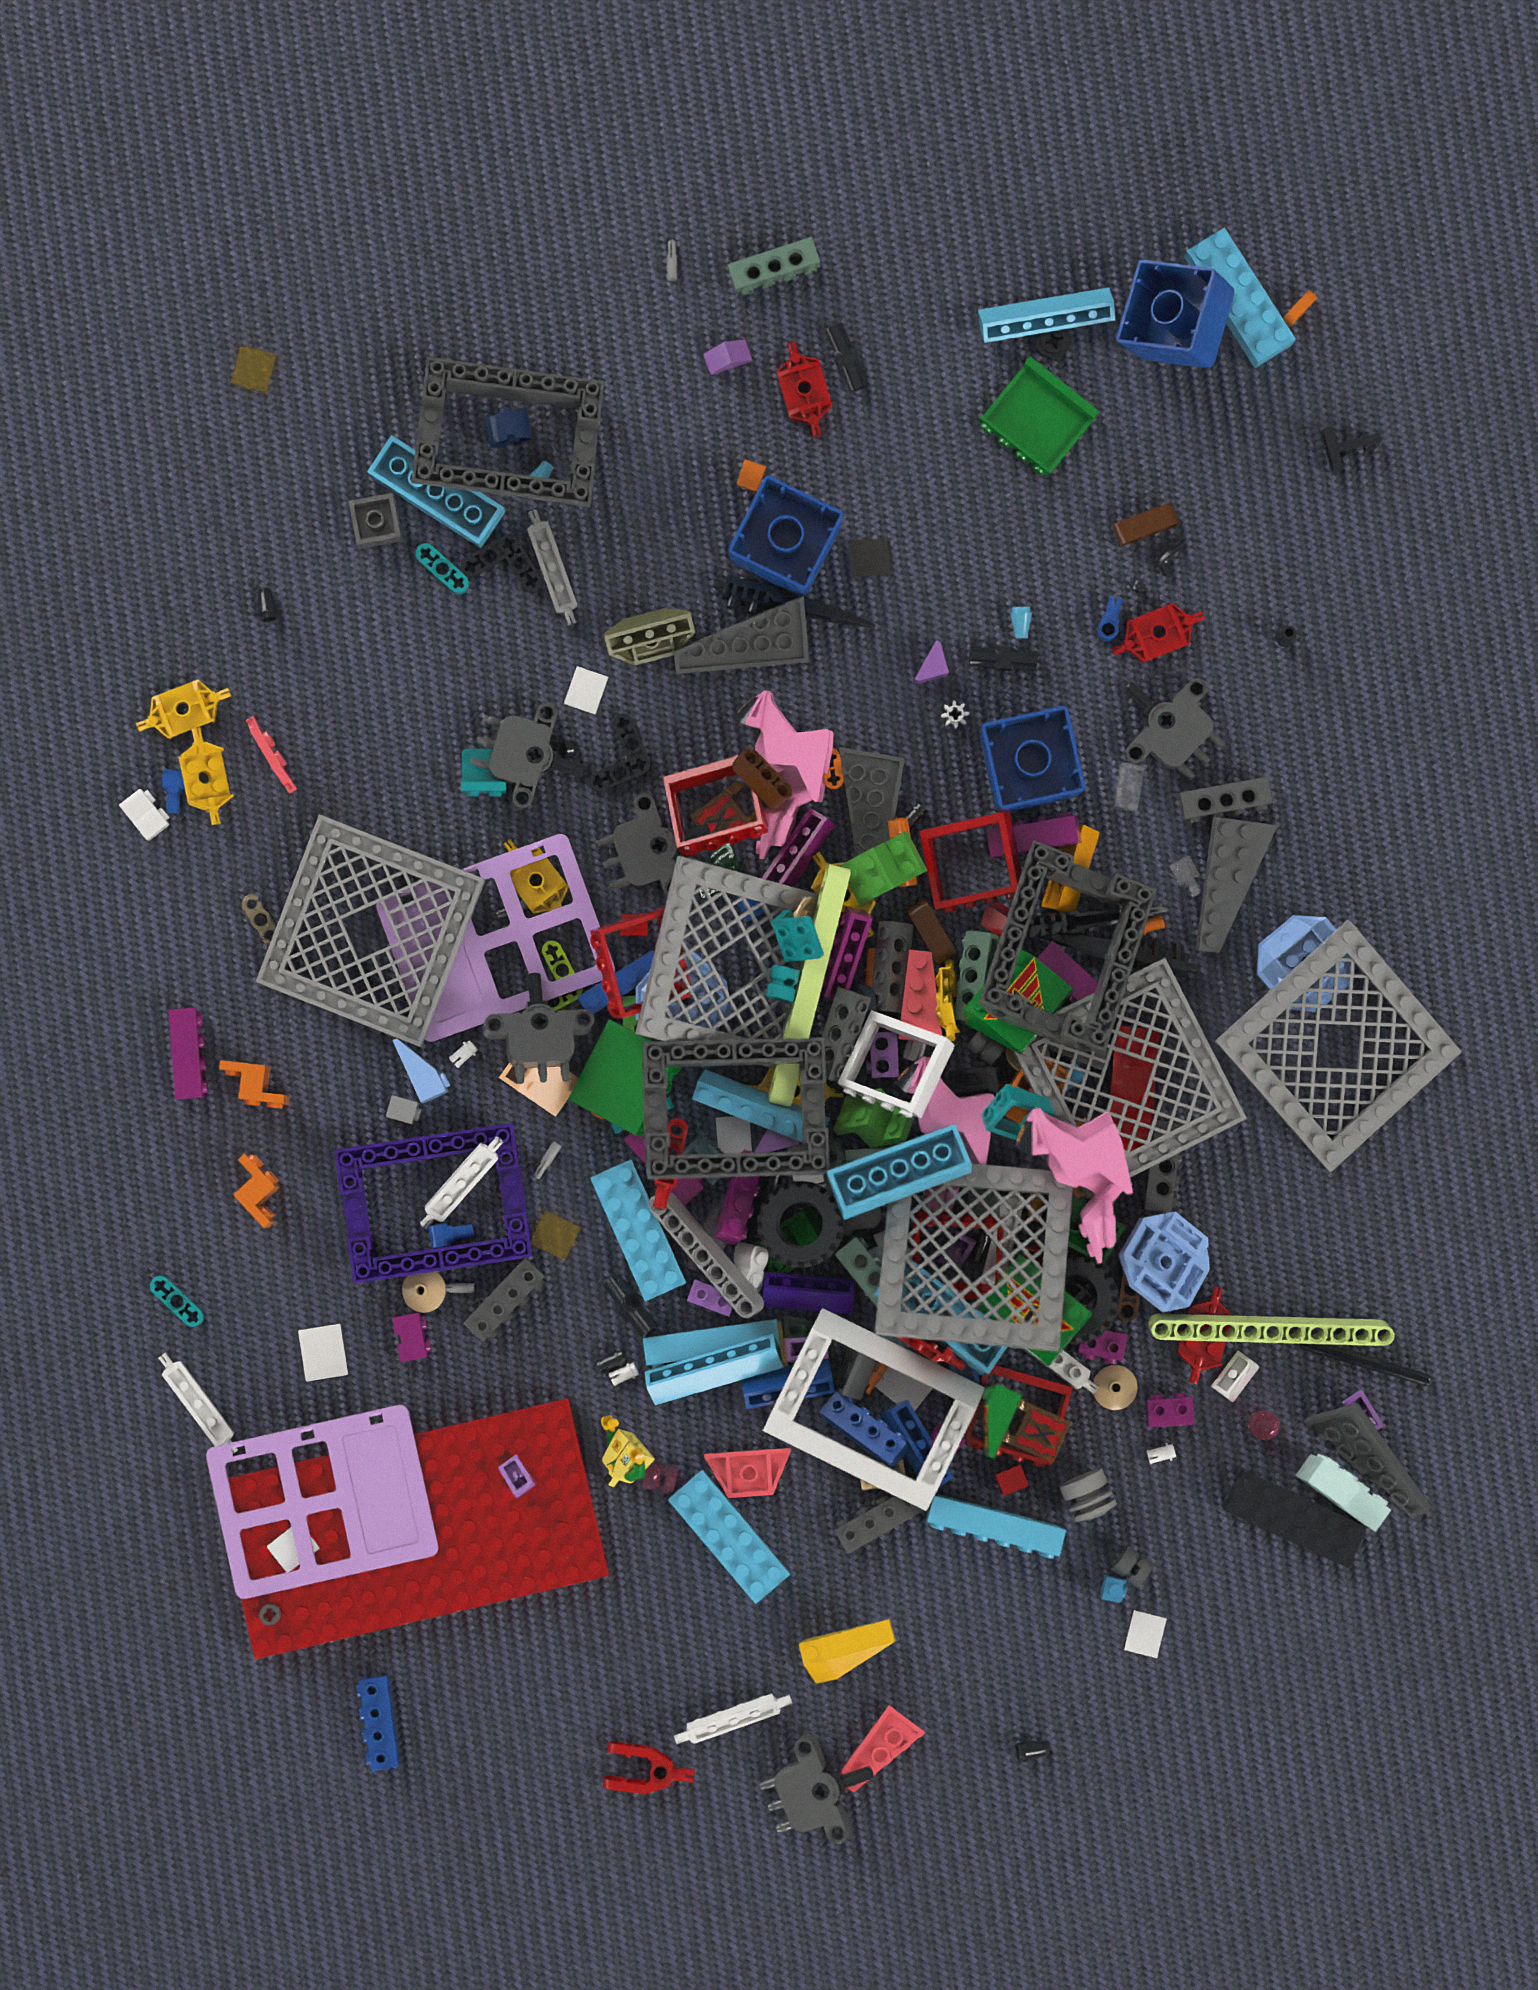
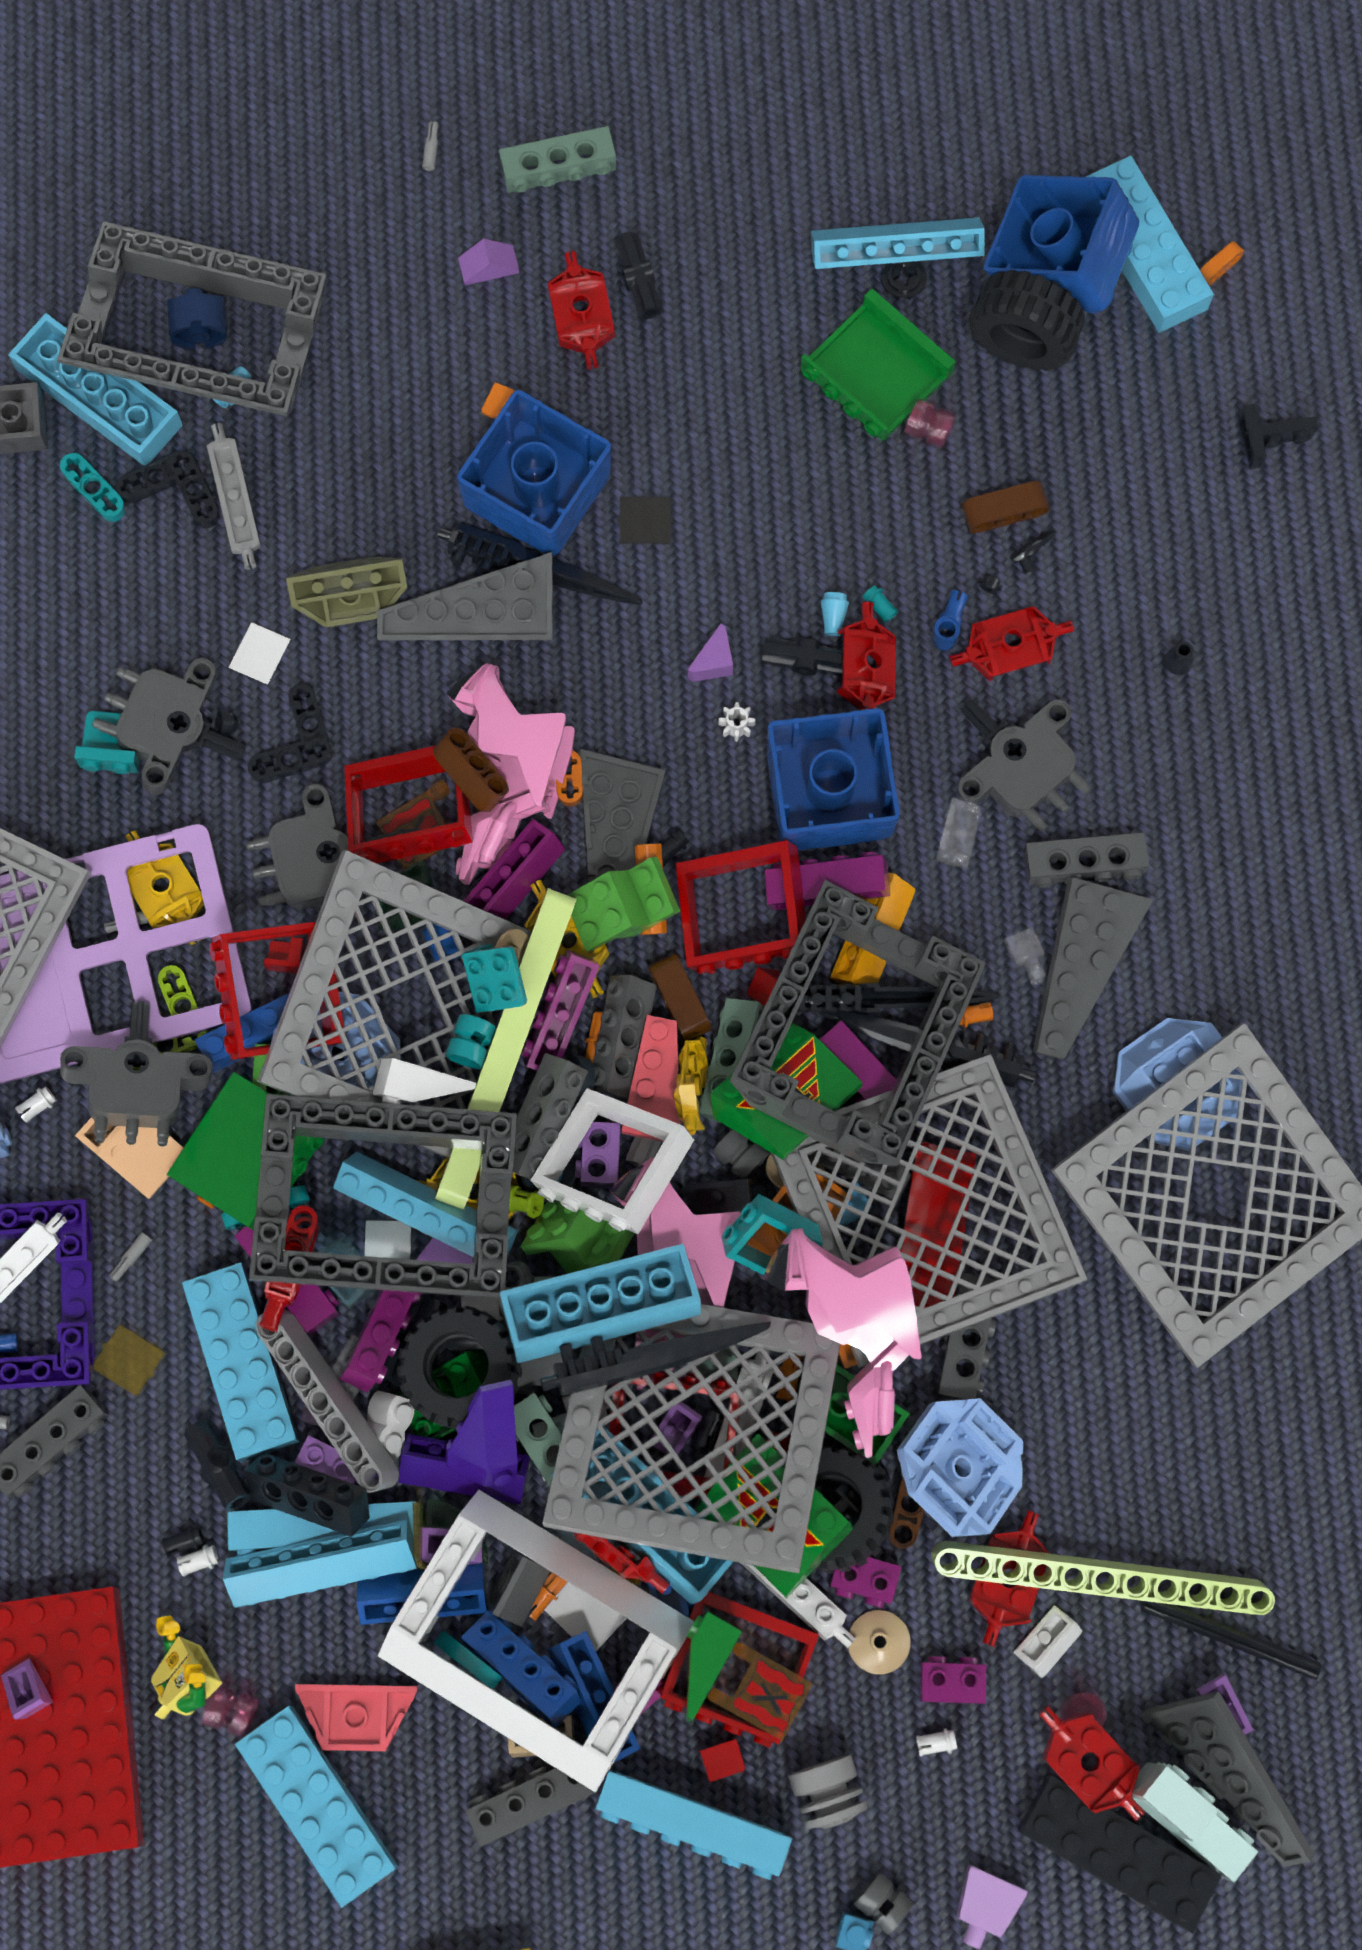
camera: 10 degrees right, 10 degrees down
none -> black brick [245,1452,370,1537]
none -> white slope [372,1058,476,1104]
none -> teal beam [433,1630,502,1689]
none -> dark purple wedge [445,1380,518,1487]
none -> lime bush [509,1185,544,1218]
none -> black piece [540,1322,771,1396]
none -> red plate [837,602,896,710]
none -> teal pin [862,586,899,623]
none -> clear pink wheel [904,399,956,449]
none -> lavender torso [956,1864,1028,1950]
none -> black tyre [969,270,1085,371]
none -> red plate [1038,1705,1145,1821]

